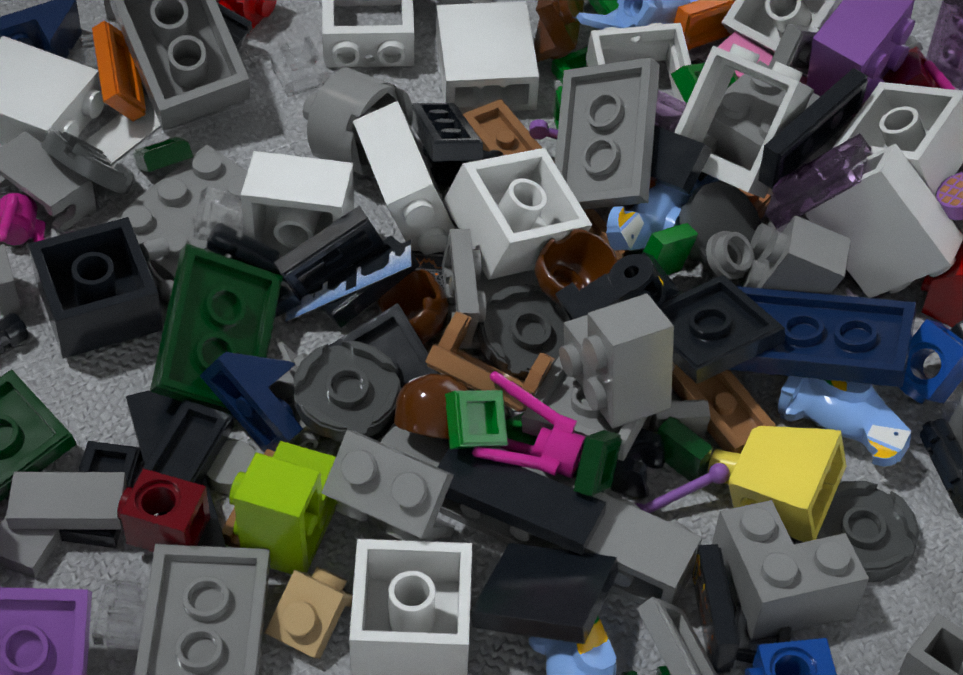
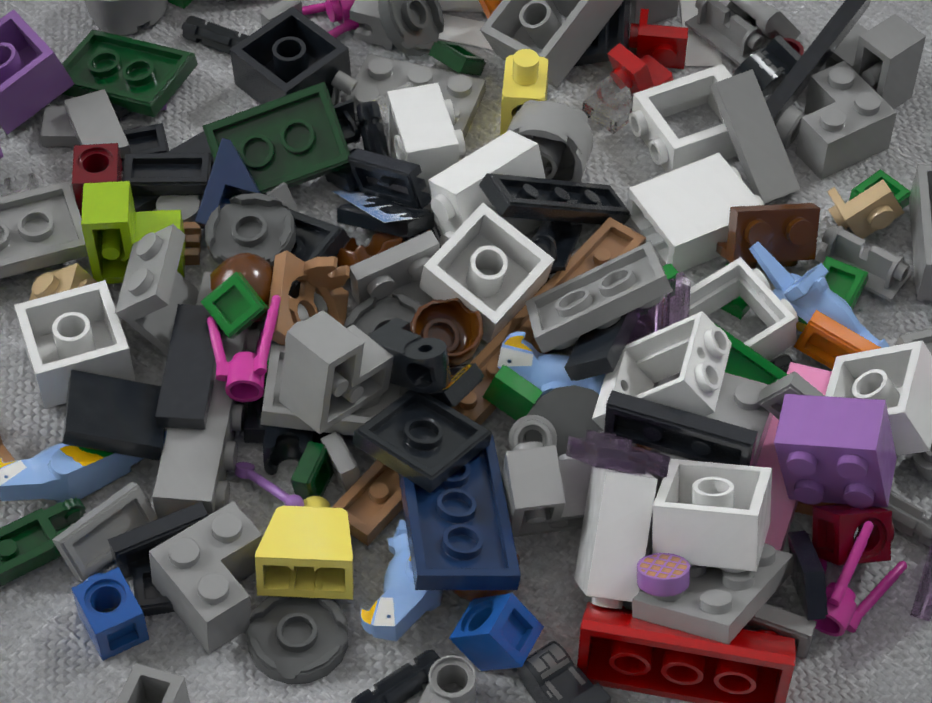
camera: 70 degrees right, 0 degrees up
dark green tile [573,430,622,496] -> none
none -> light yellow torso [500,49,549,136]
none -> red bracket [607,43,674,96]

